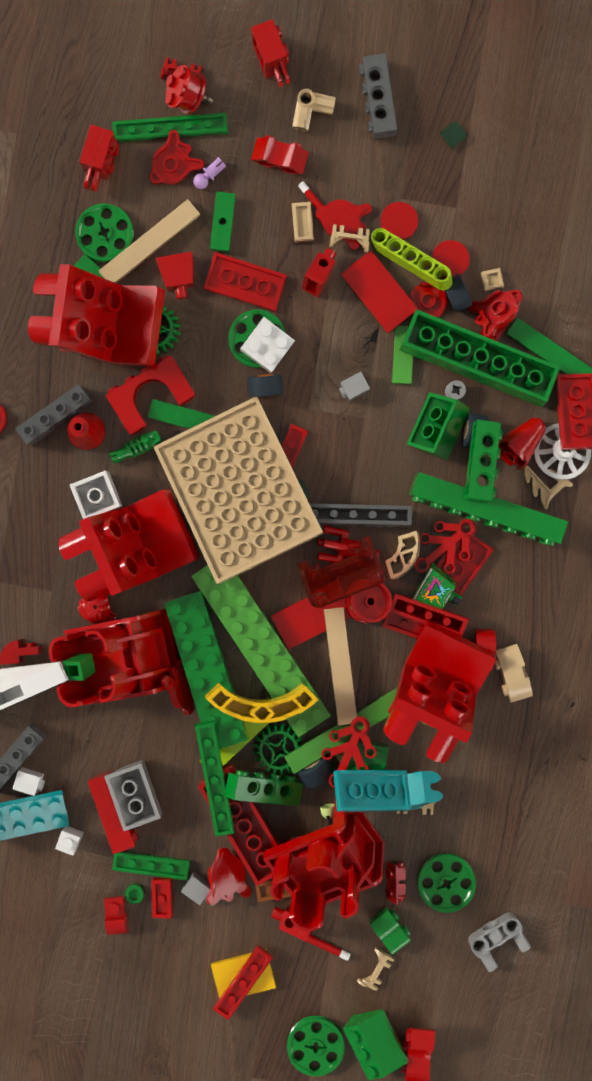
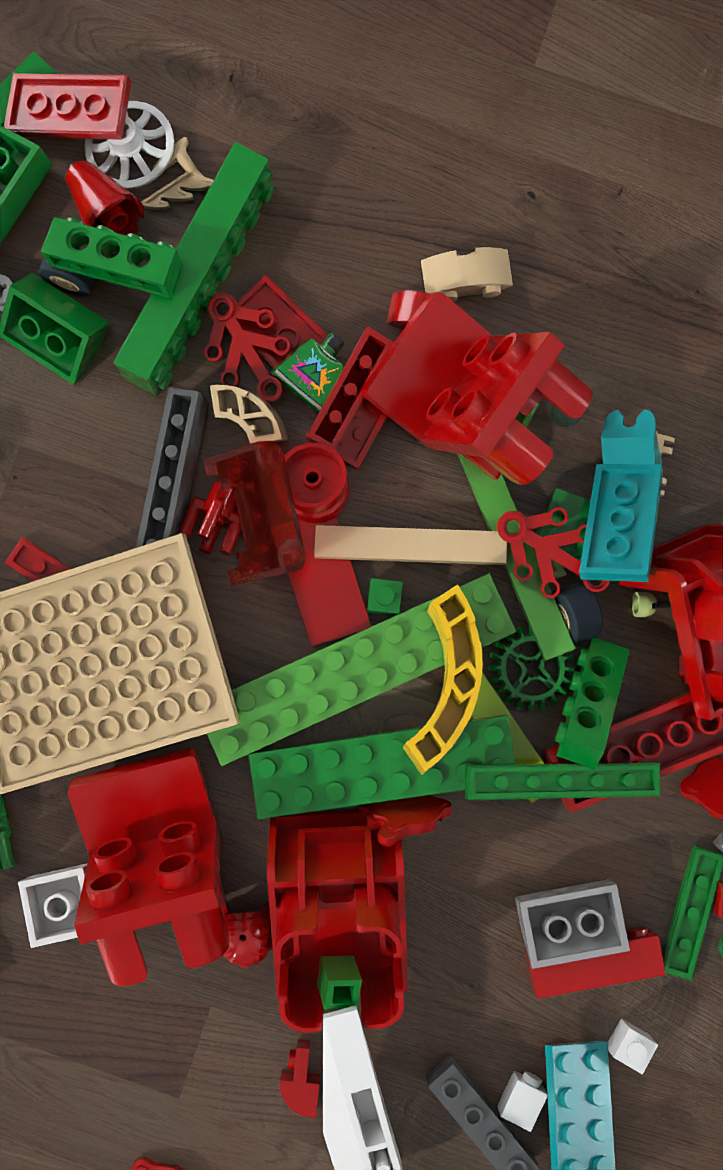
camera: 85 degrees left, 5 degrees down
none -> green brick [367,578,403,616]

